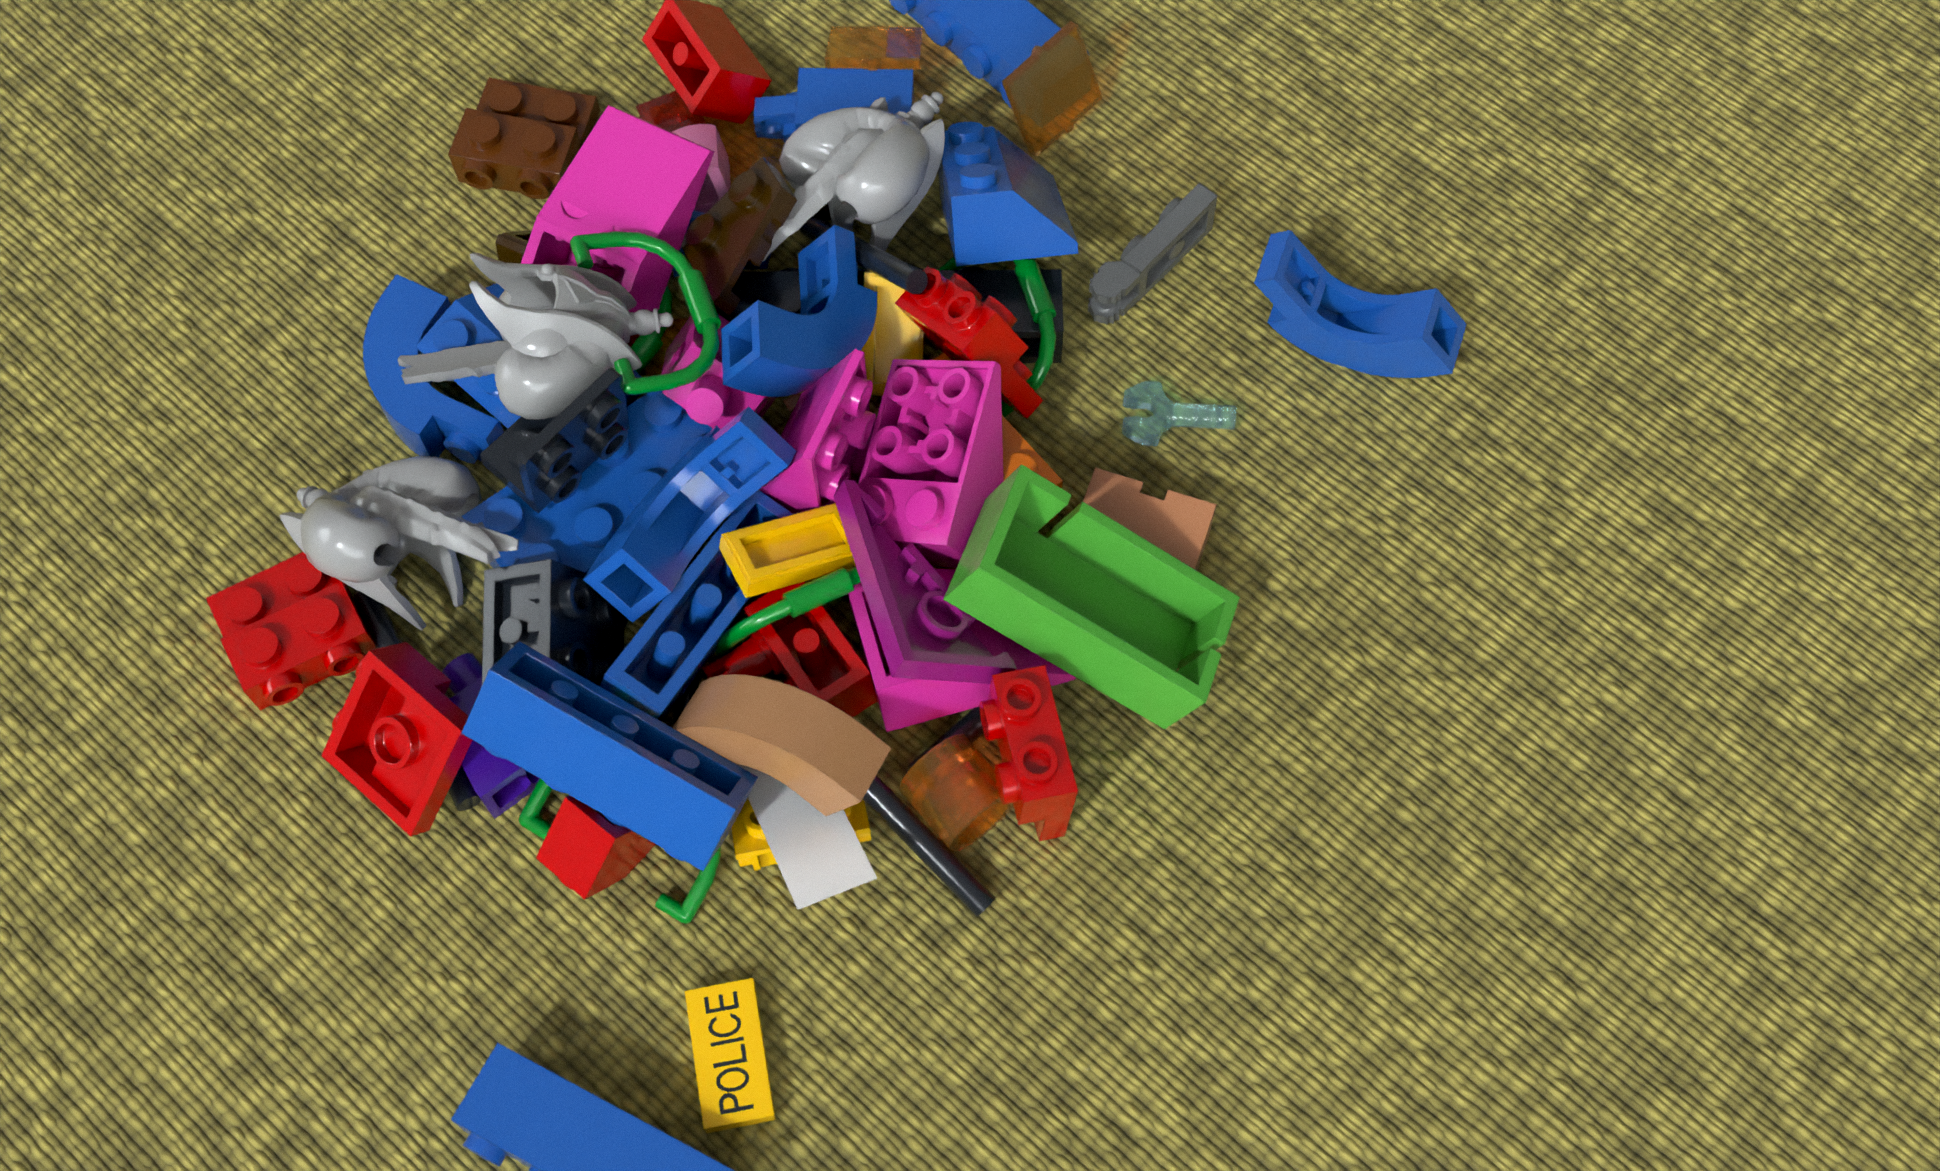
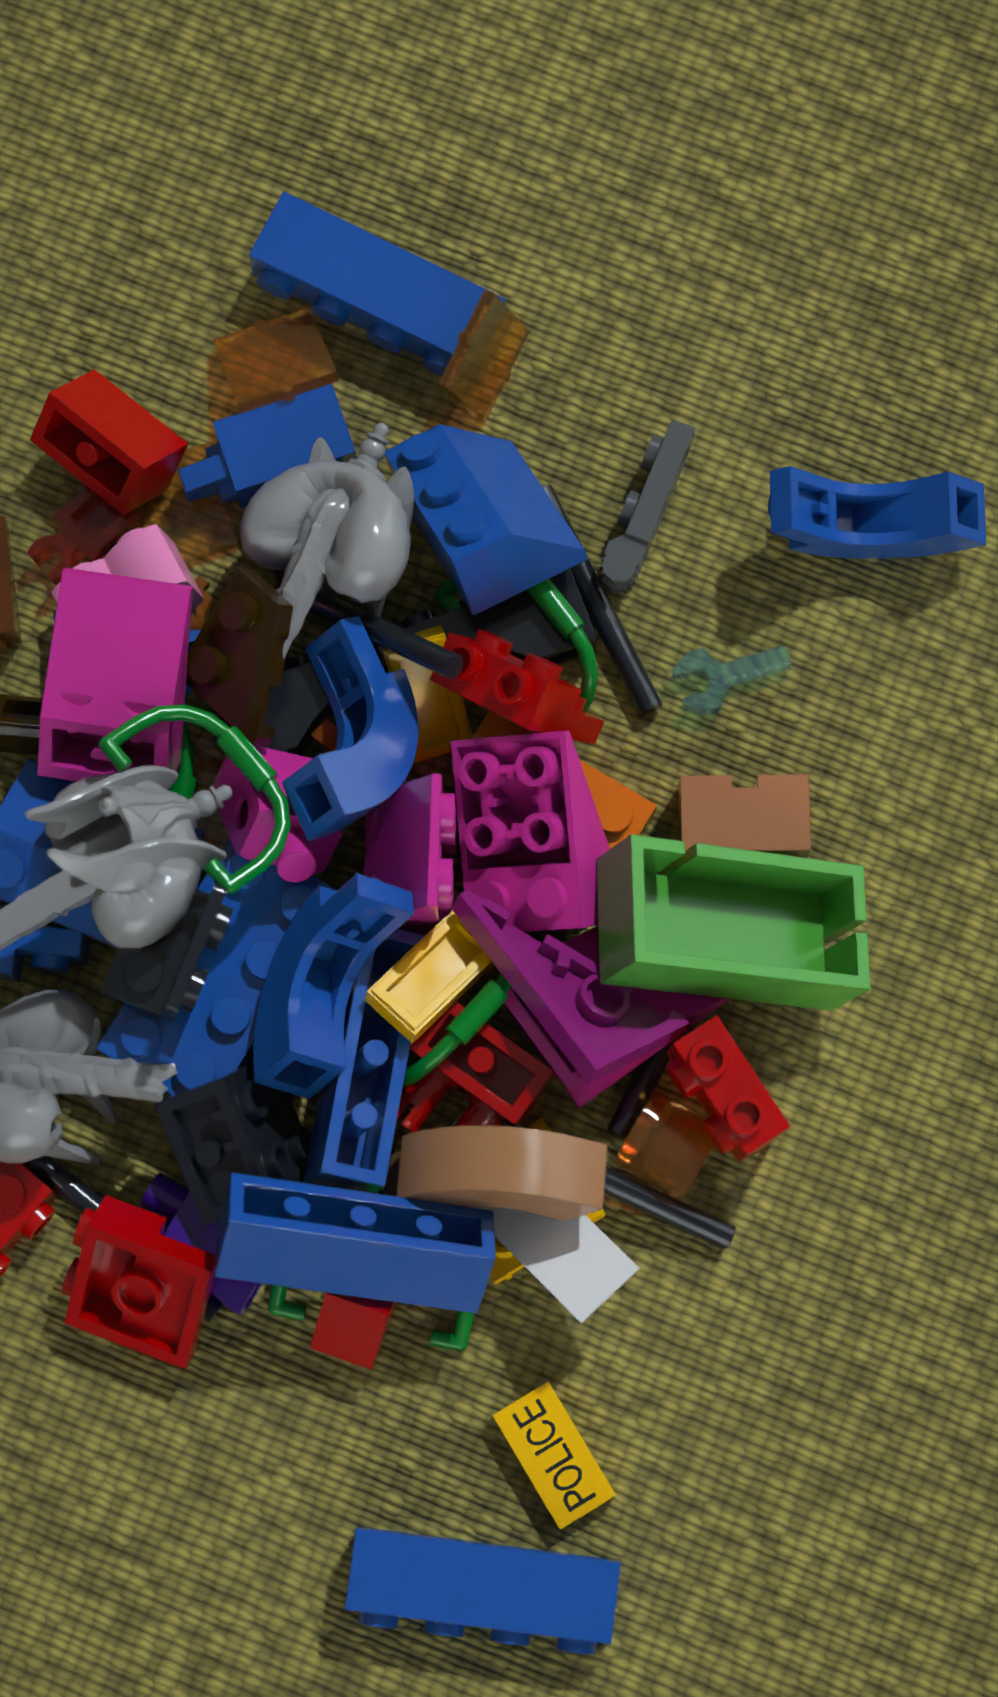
camera: 20 degrees left, 15 degrees up
none -> black bar [543,485,663,716]

